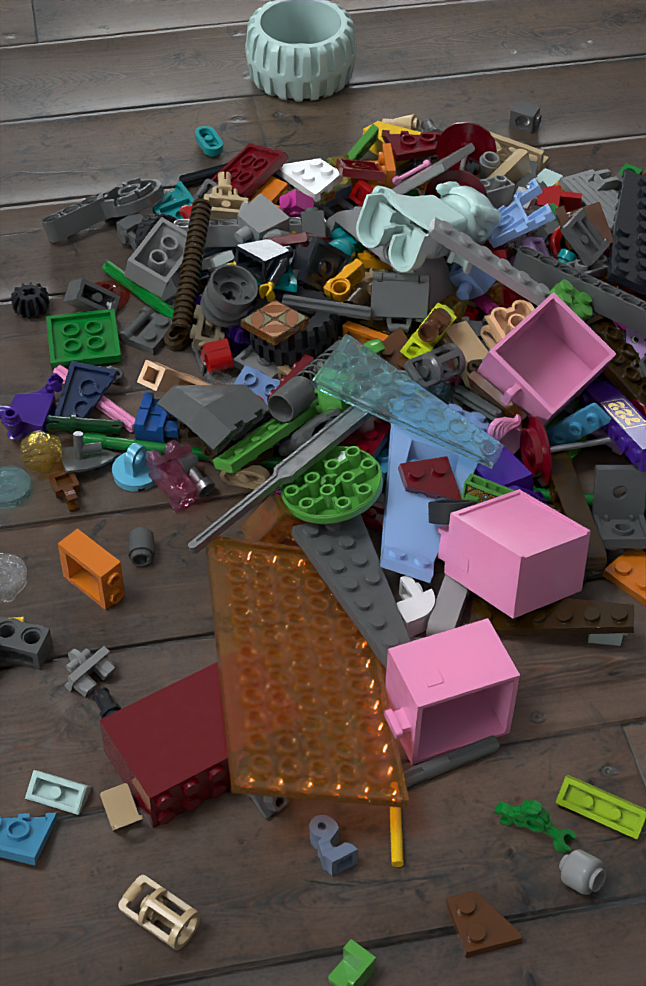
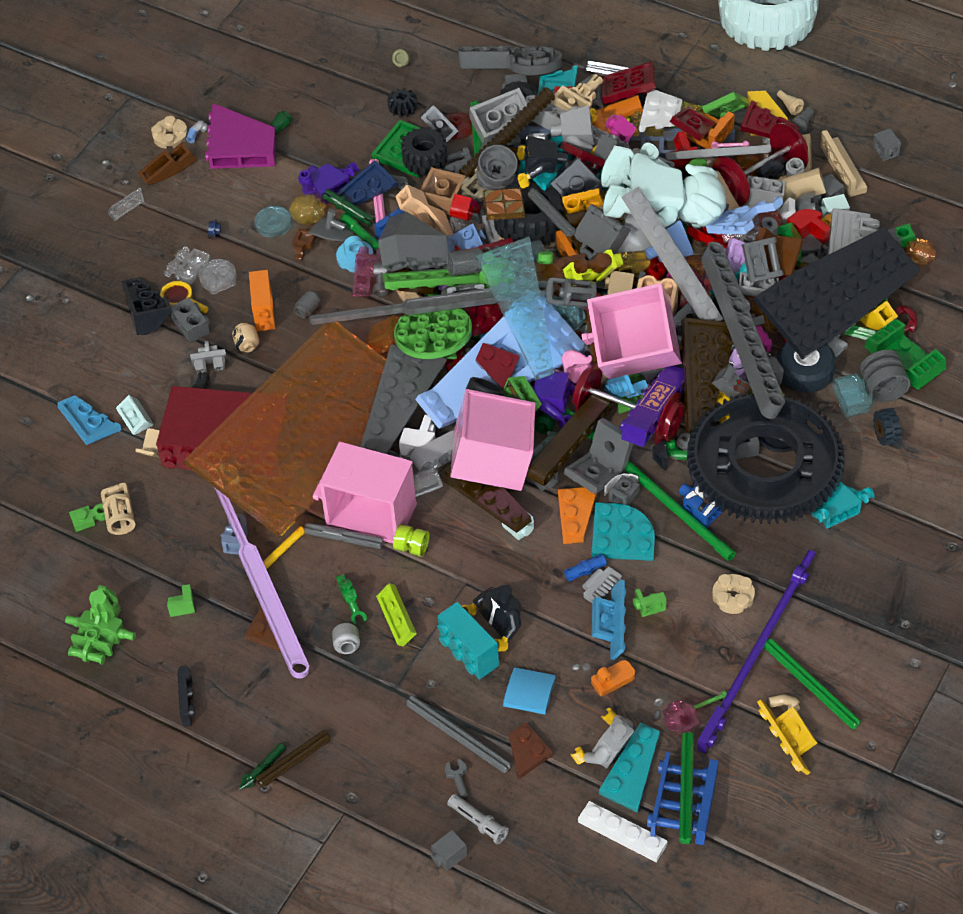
camera: 45 degrees right, 5 degrees up
teal plate [195,126,223,157] -> none
bright green plate [549,279,593,321] -> none
none -> bright green plate [69,504,106,532]
none -> lavender piece [209,468,309,678]
none -> tan head [232,323,259,352]
none -> lime wheel [393,524,430,557]
none -> black tyre [401,127,448,175]
none -> medium nougat slope [420,167,466,216]

